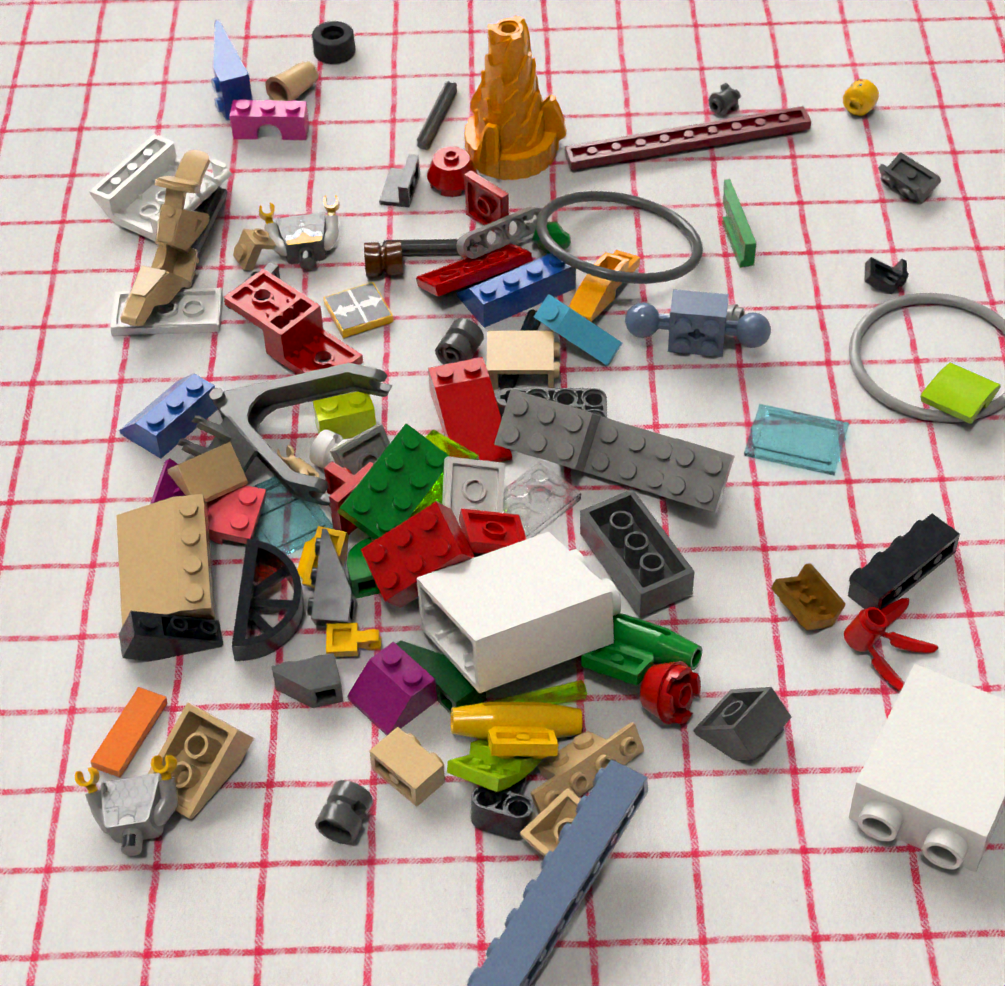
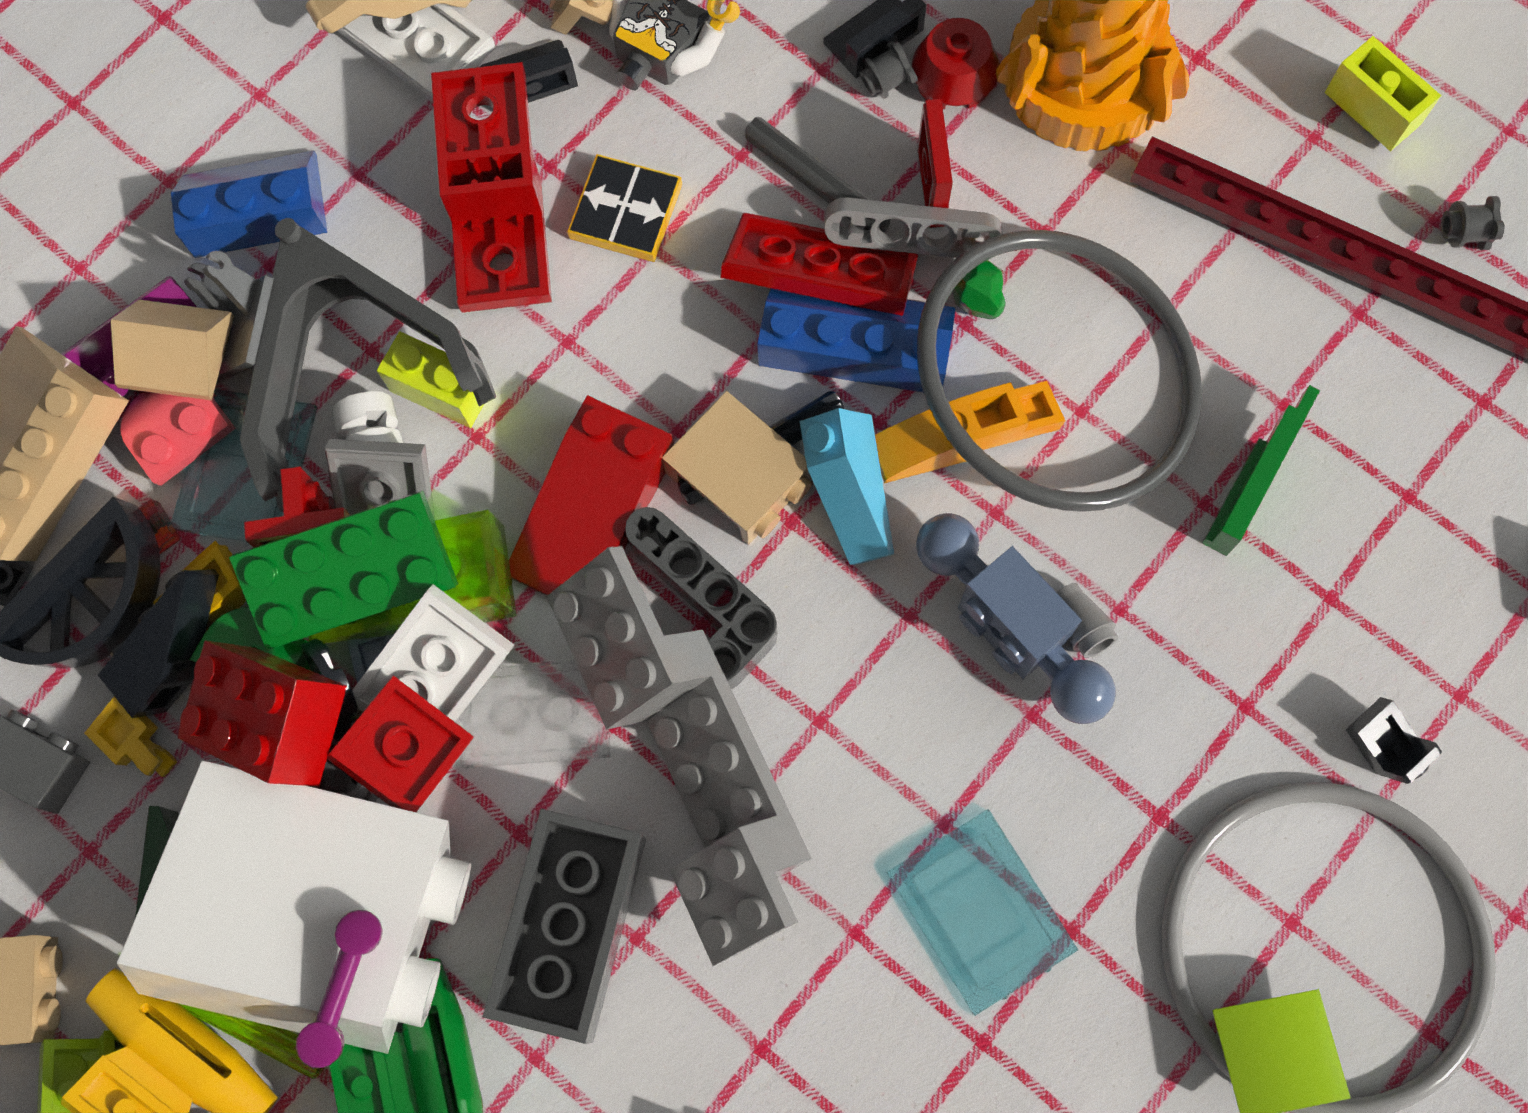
camera: 45 degrees right, 25 degrees up
tan arm [277,445,320,478] -> none
magenta slope [347,642,437,735] -> none
reddish brown wheel [364,240,403,277] -> none
dark grey wheel [435,318,484,365] -> none
none -> magenta bar [296,910,383,1068]
none -> dark grey brick [859,41,918,99]
none -> neon yellow brick [1324,36,1442,152]

